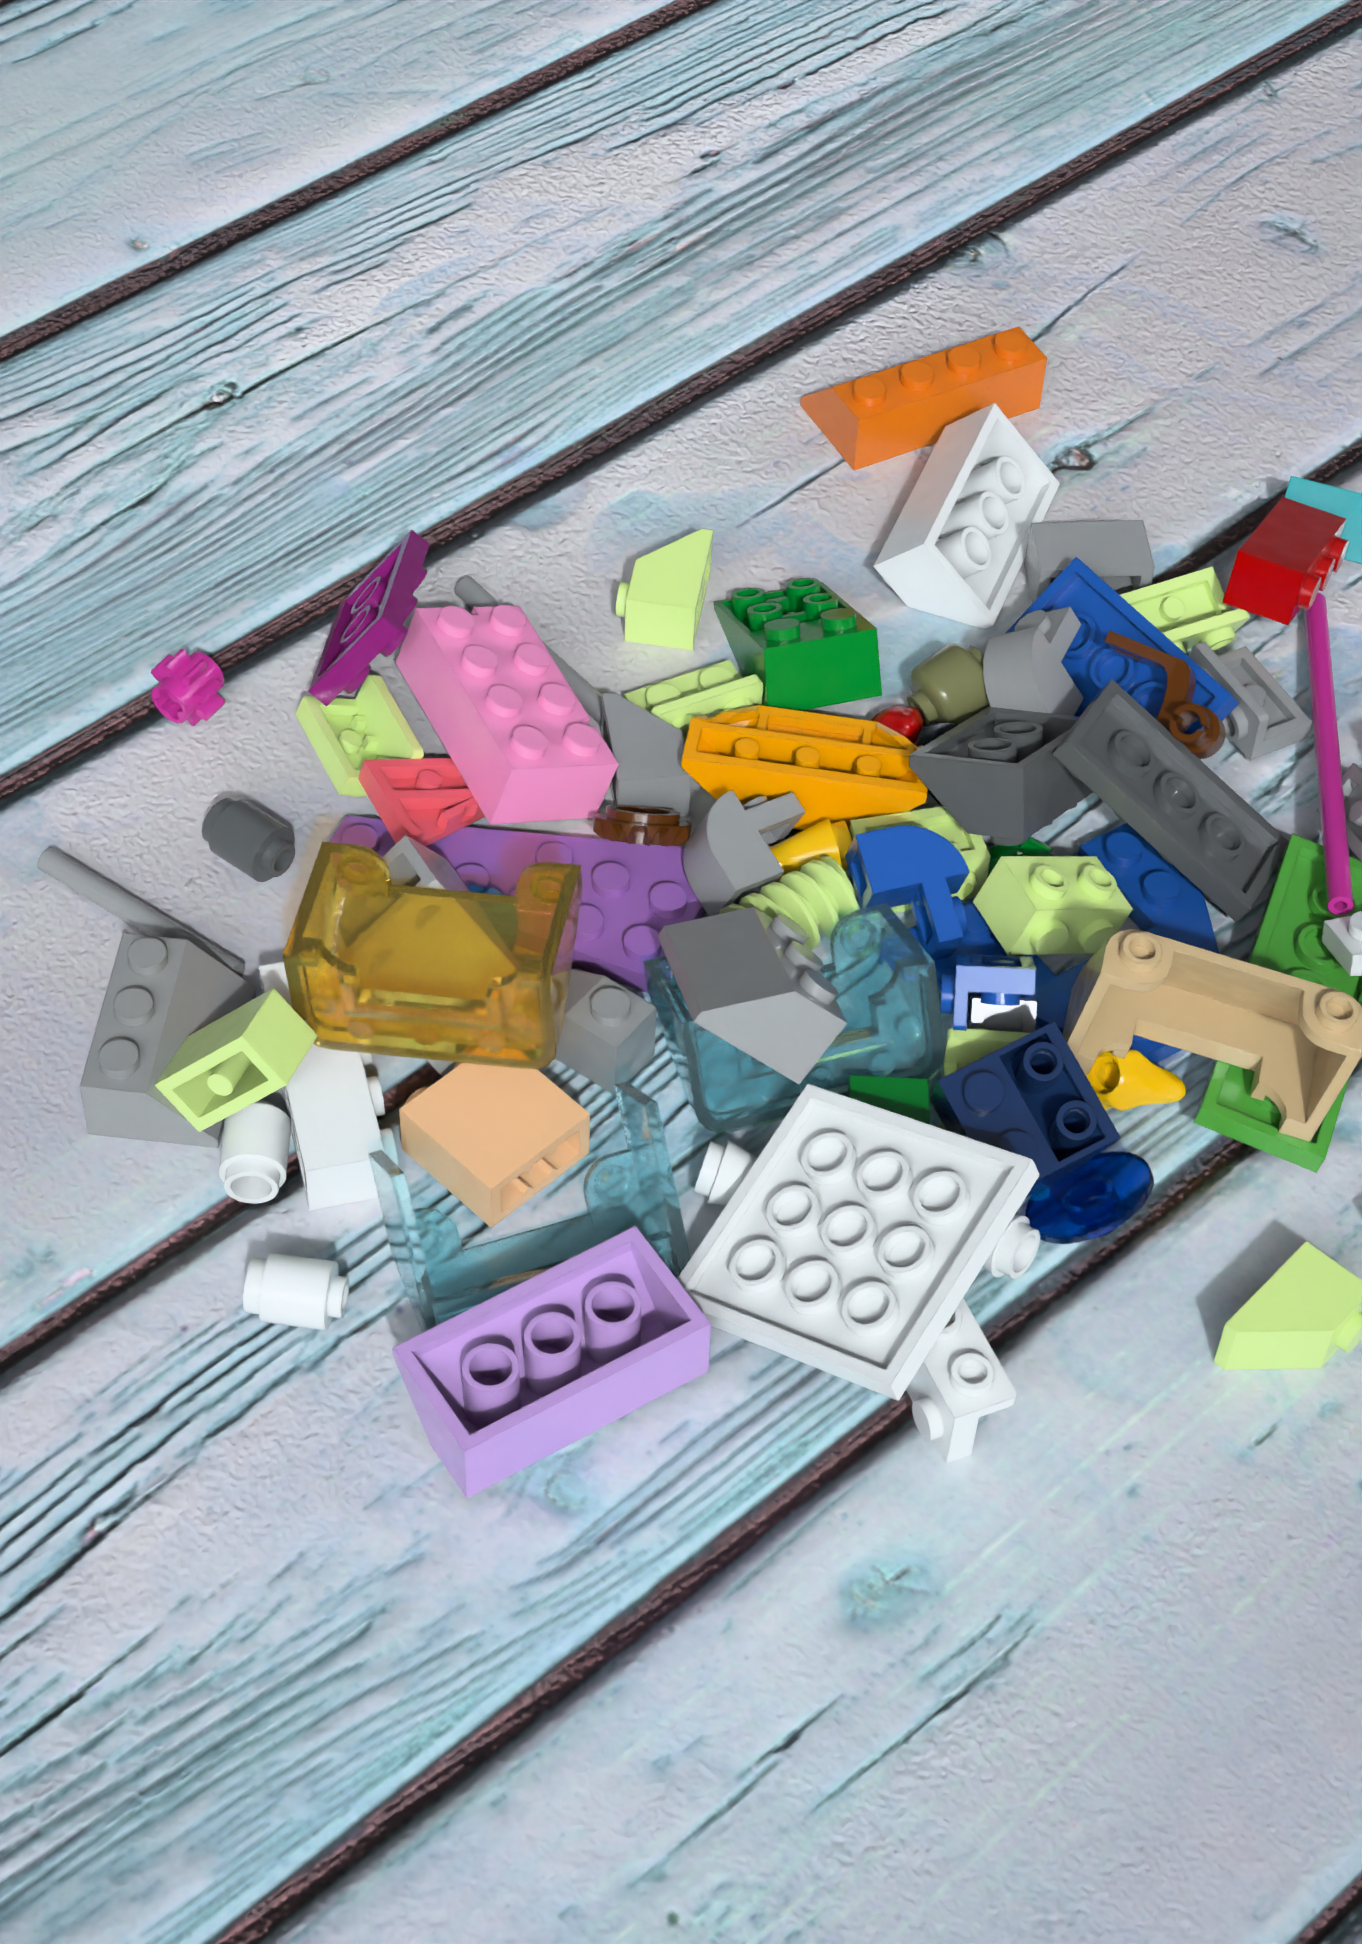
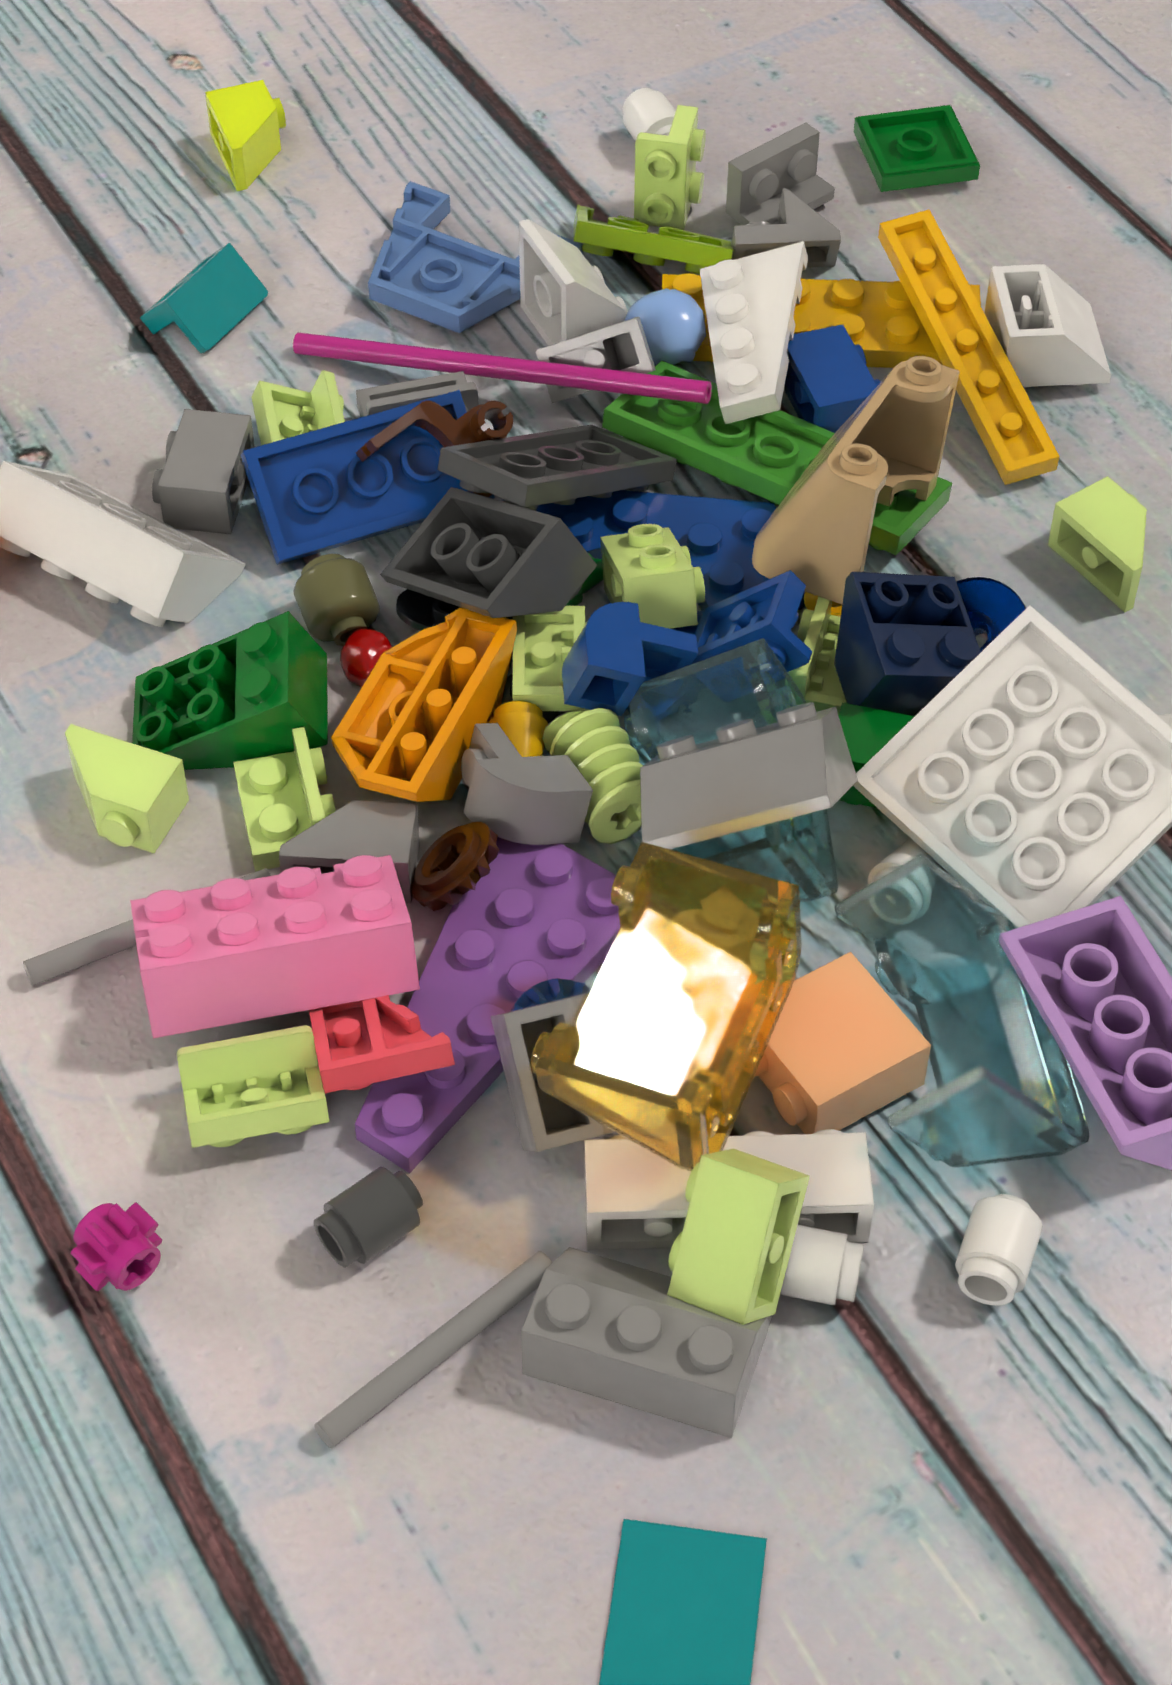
camera: 75 degrees left, 0 degrees up
magenta plate [308,530,430,706] -> none
light grey brick [983,607,1083,716] -> none
red brick [1223,497,1349,625] -> none

